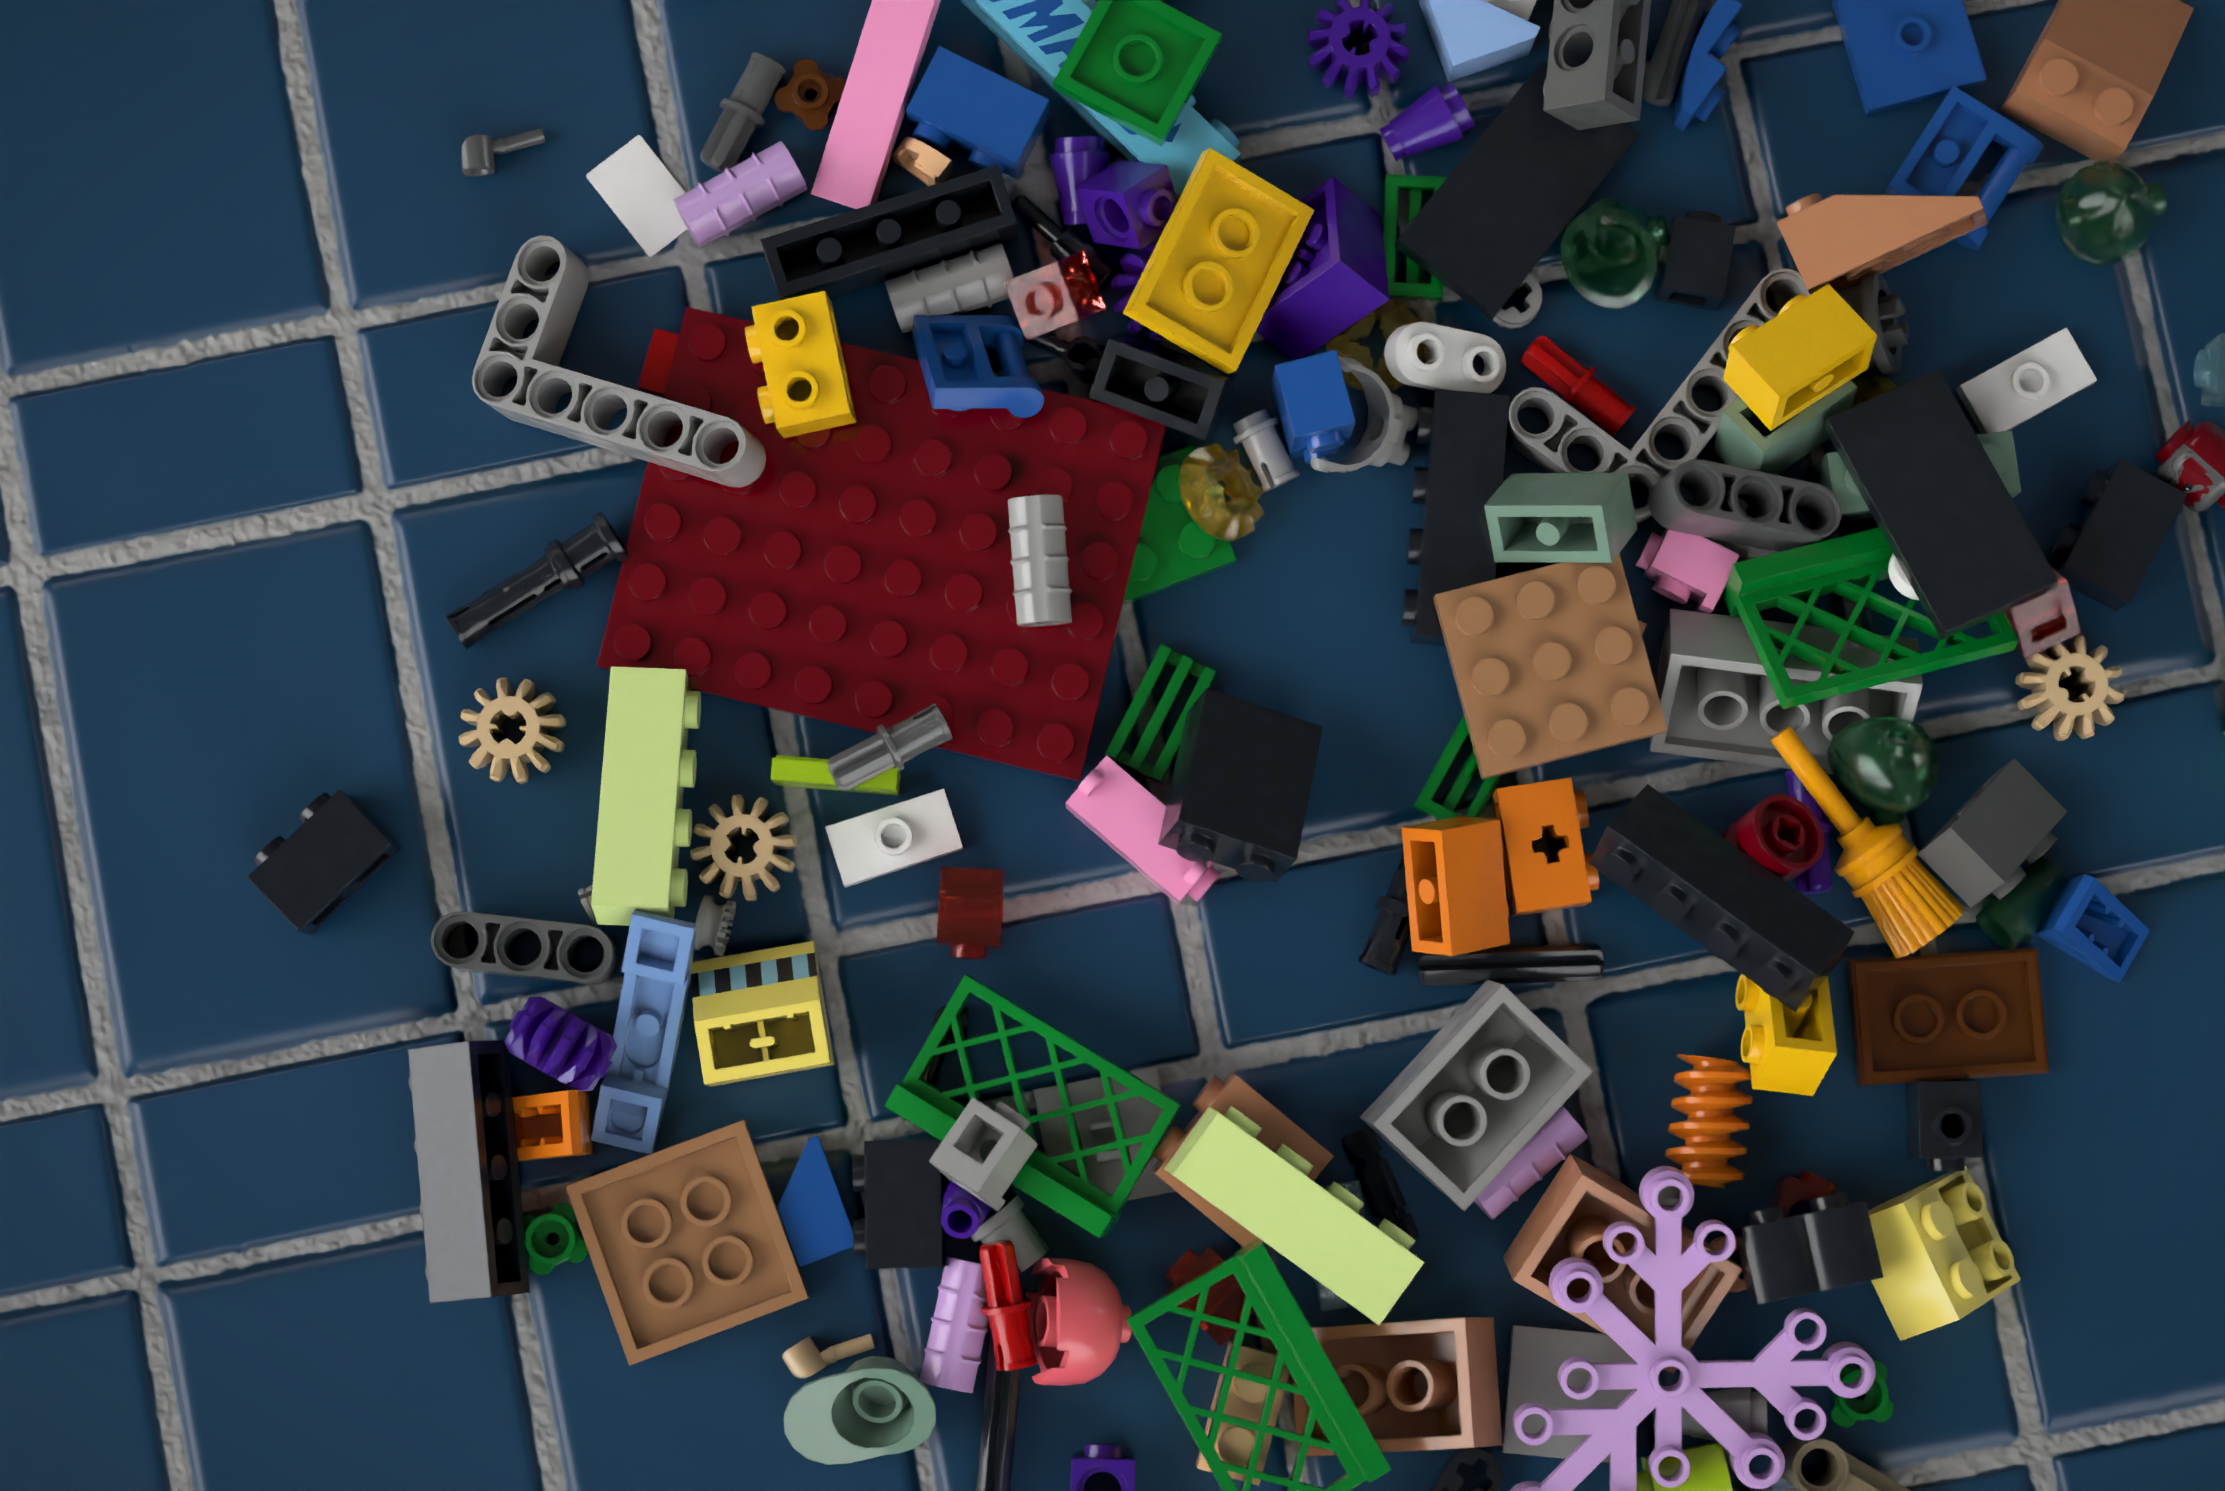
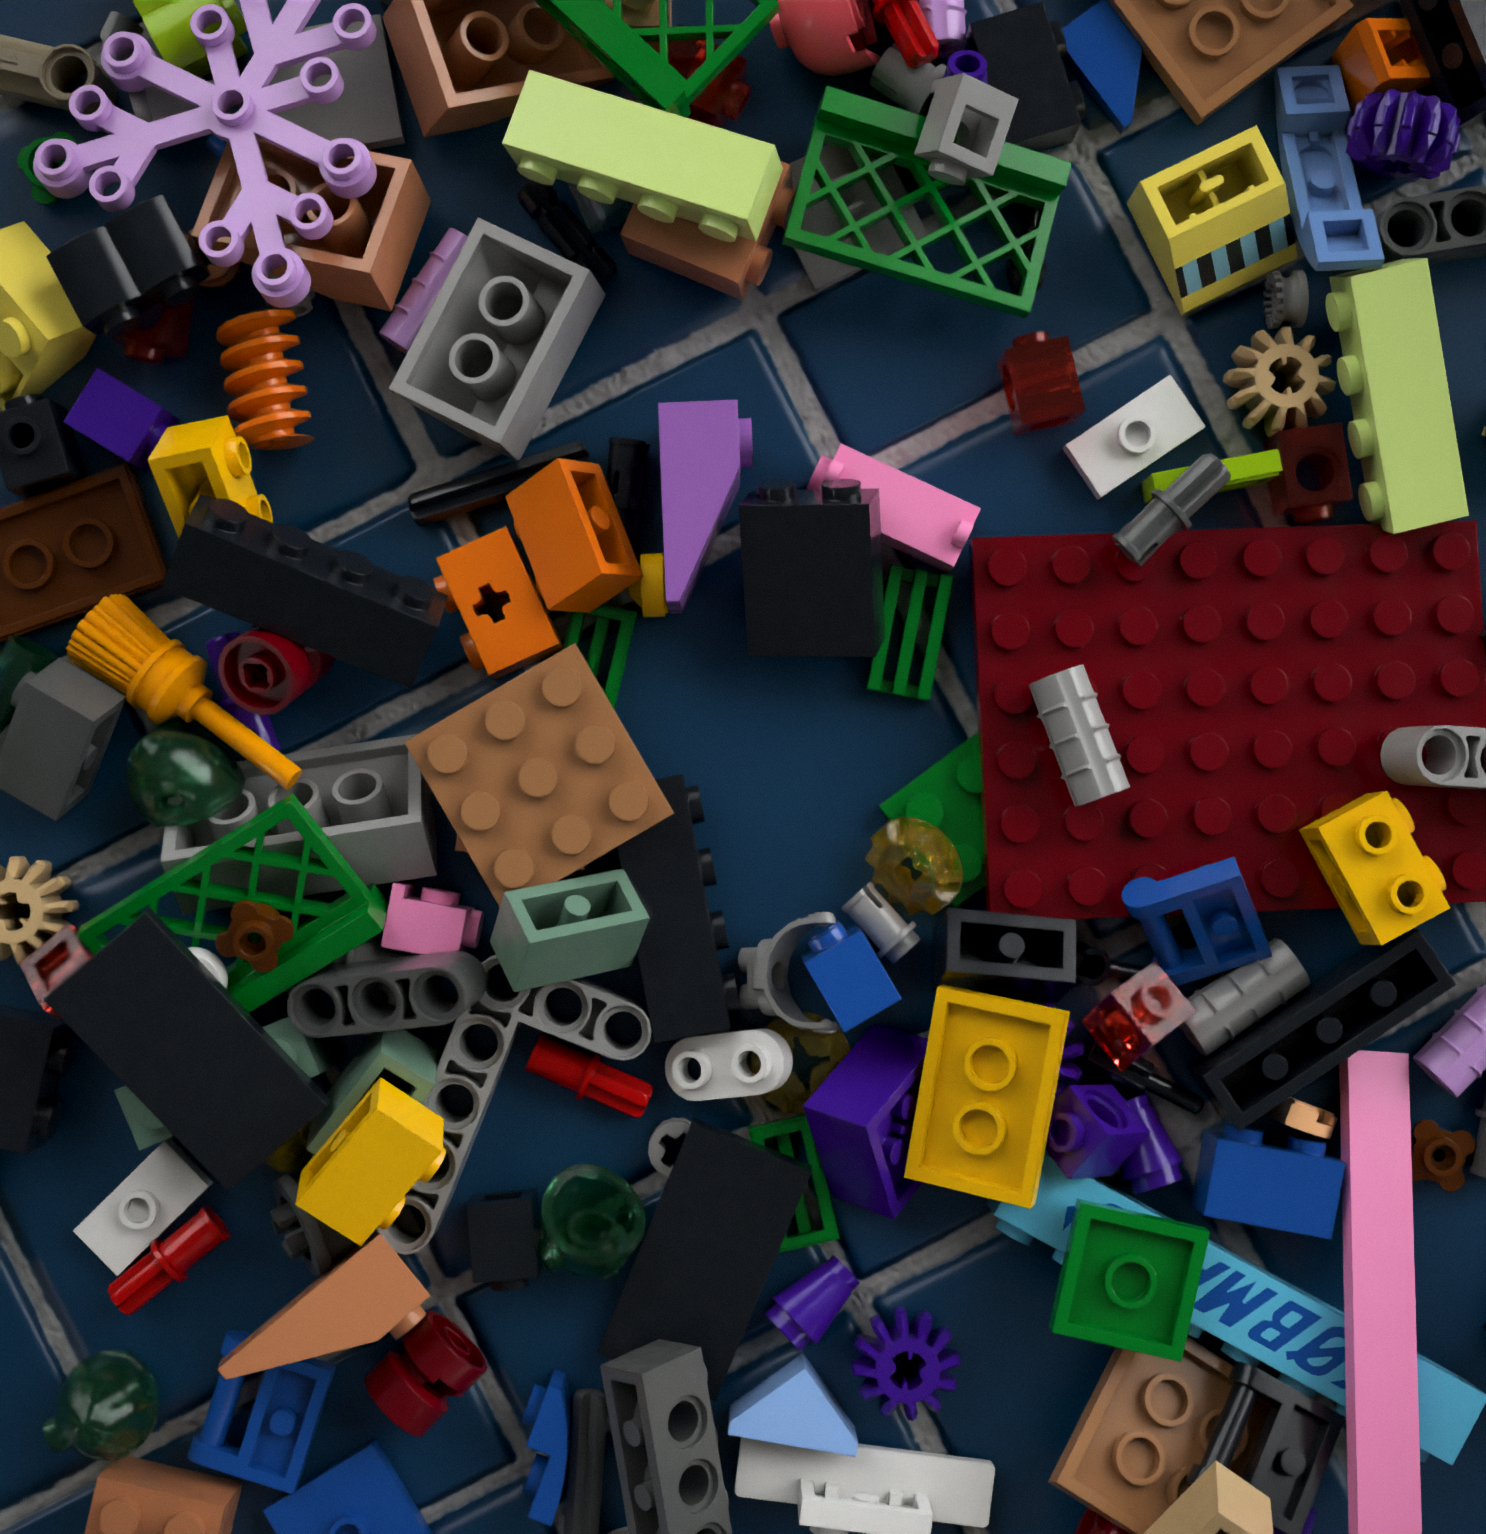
camera: 165 degrees right, 5 degrees up
none -> dark purple brick [63,367,179,472]
none -> red axle [107,1206,231,1315]
none -> reddish brown plate [215,900,294,972]
none -> dark red wheel [364,1310,488,1437]
none -> yellow tile [629,553,669,618]
none -> medium lavender slope [658,400,753,614]
none -> clear red brick [1263,422,1353,524]

